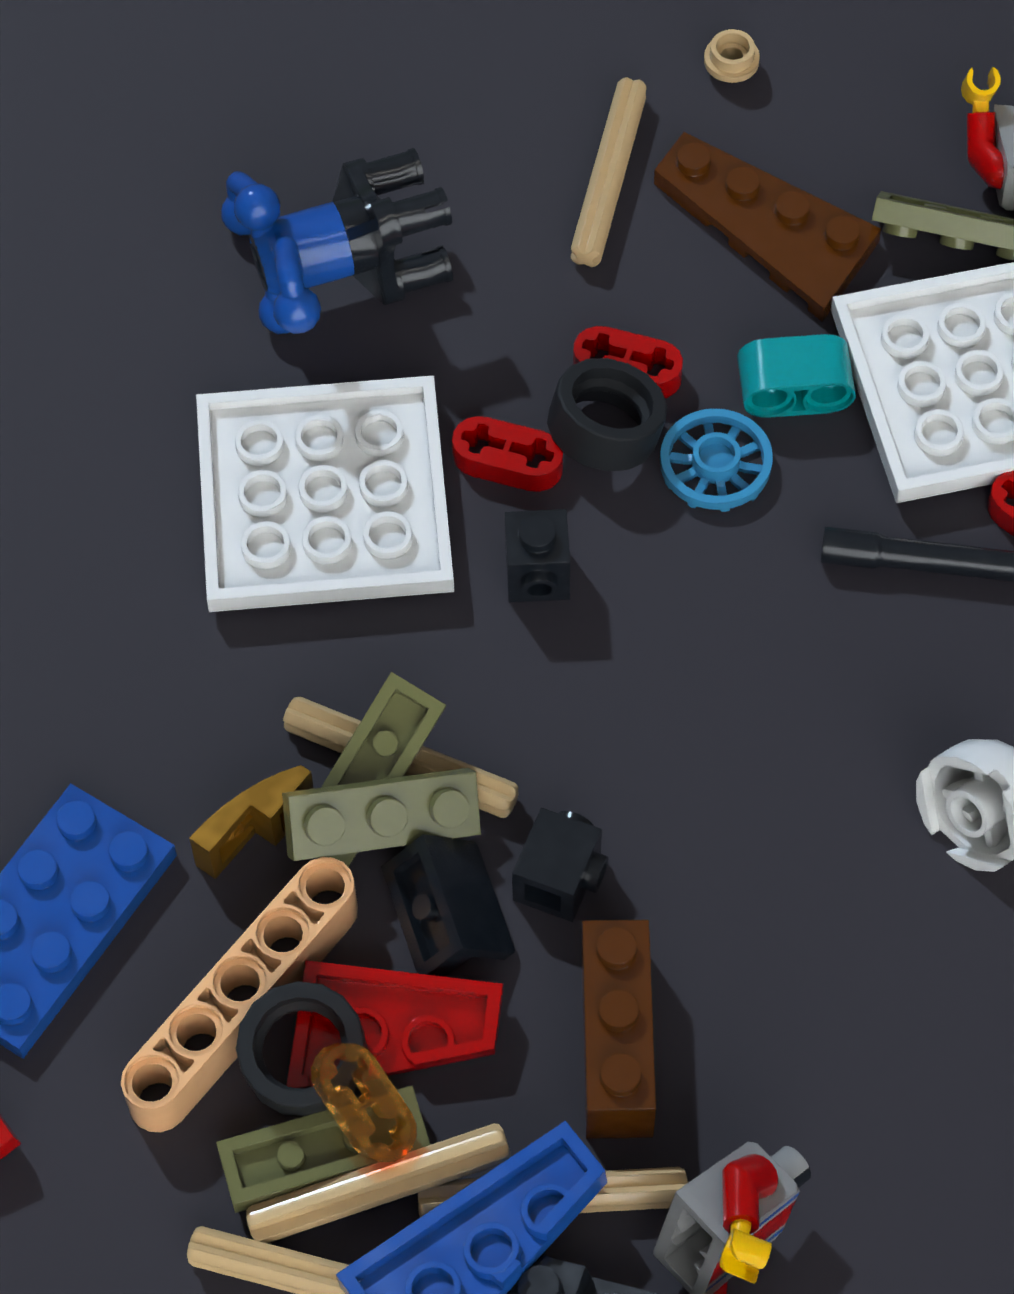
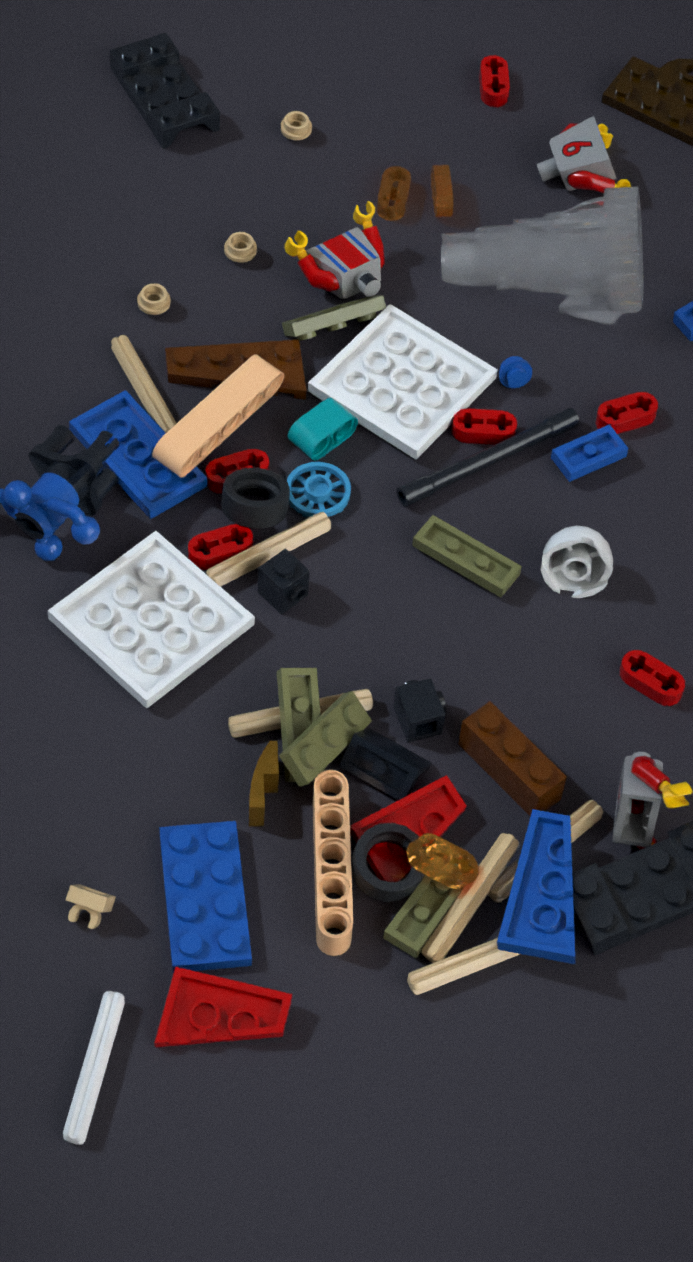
camera: 45 degrees left, 5 degrees down
none -> blue plate [69,390,207,520]
none -> light nougat beam [152,354,284,478]
none -> tan axle [206,512,331,587]
none -> tan plate [224,232,257,263]
none -> olive plate [412,515,522,598]
none -> red beam [620,650,685,706]

